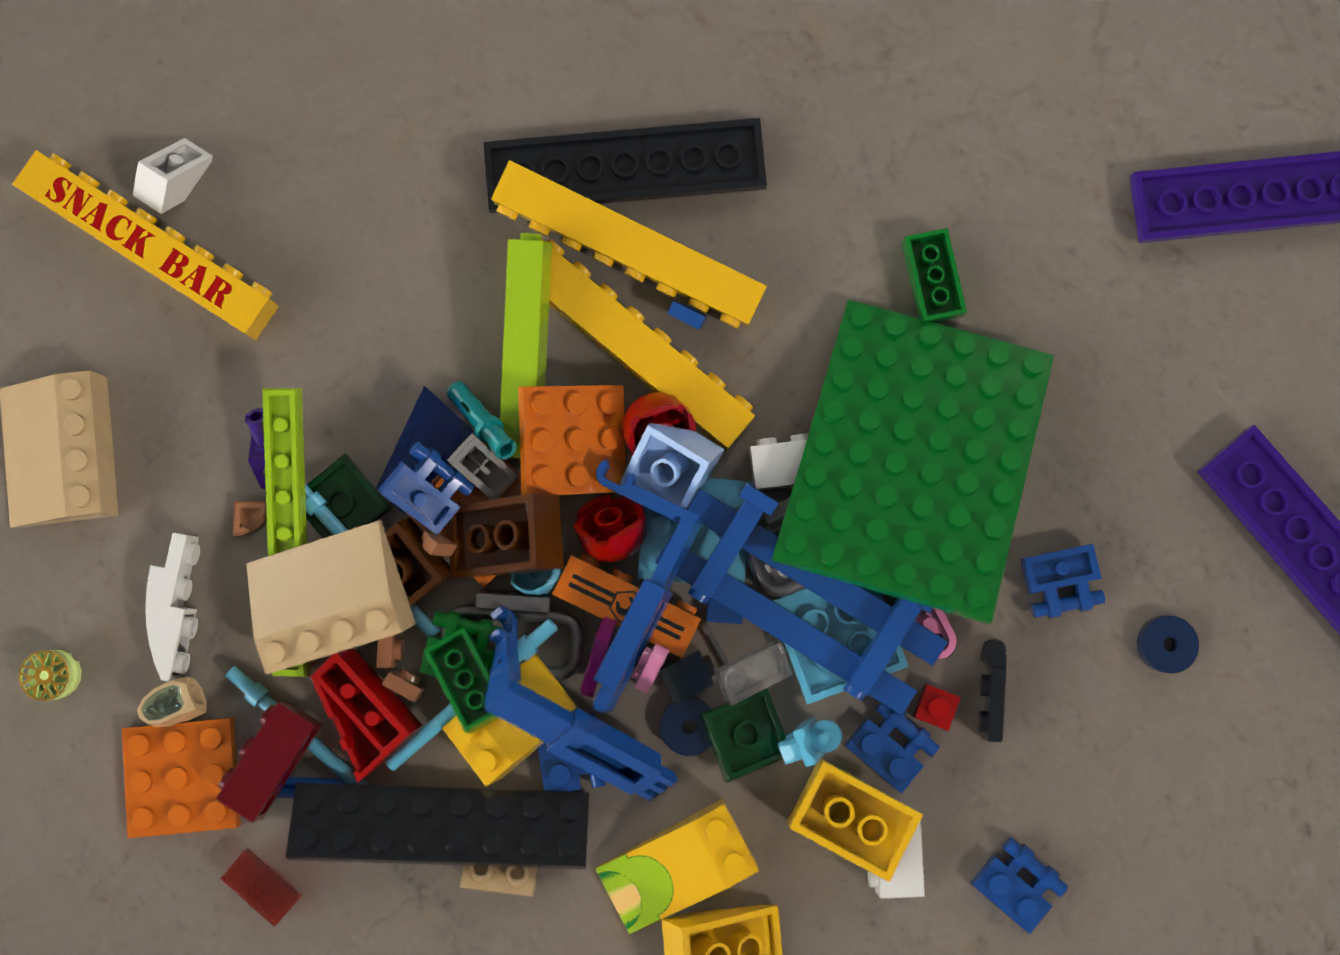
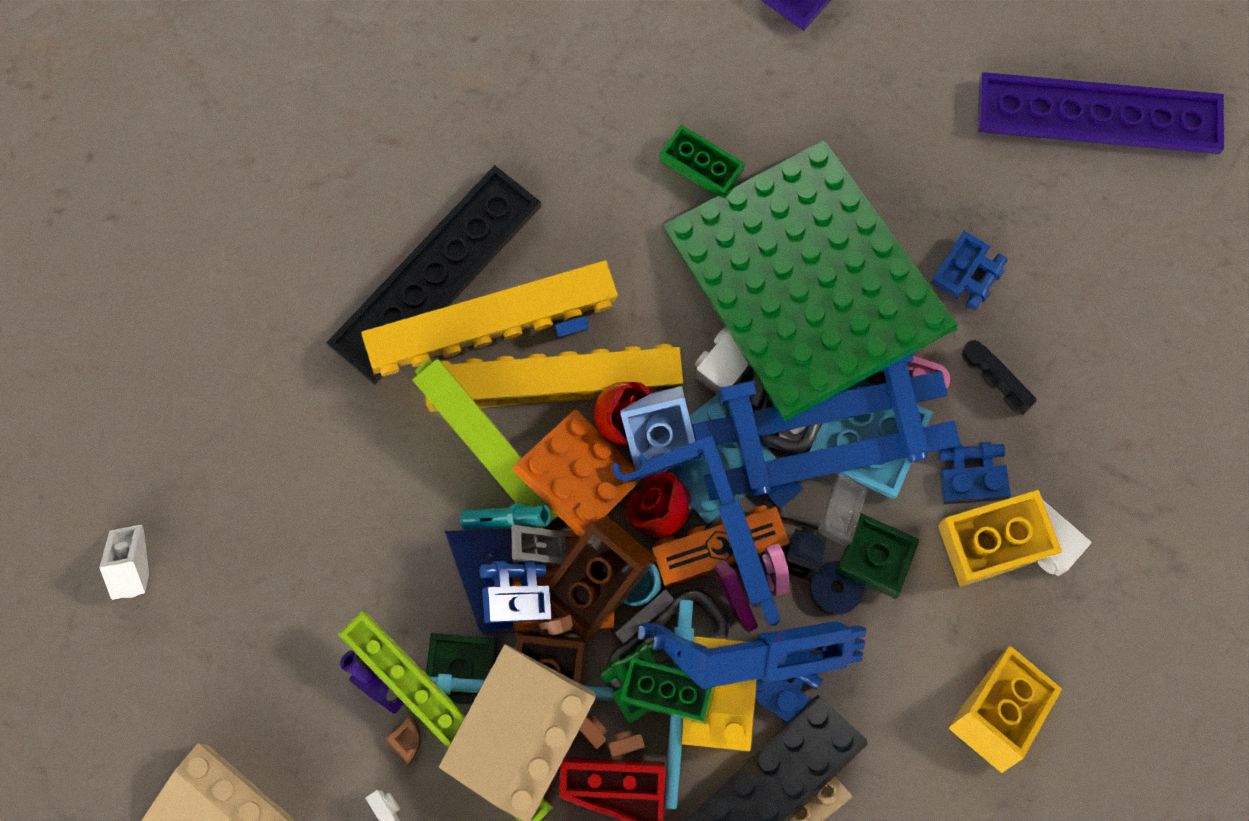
camera: 45 degrees left, 10 degrees down
yellow brick [12,150,279,341] -> none
yellow slope [595,798,759,934] -> none
medium azure hips [778,716,842,767] -> none
red plate [912,684,961,731] -> none
blue plate [970,837,1068,934] -> none
dark blue piece [1137,616,1199,673] -> none

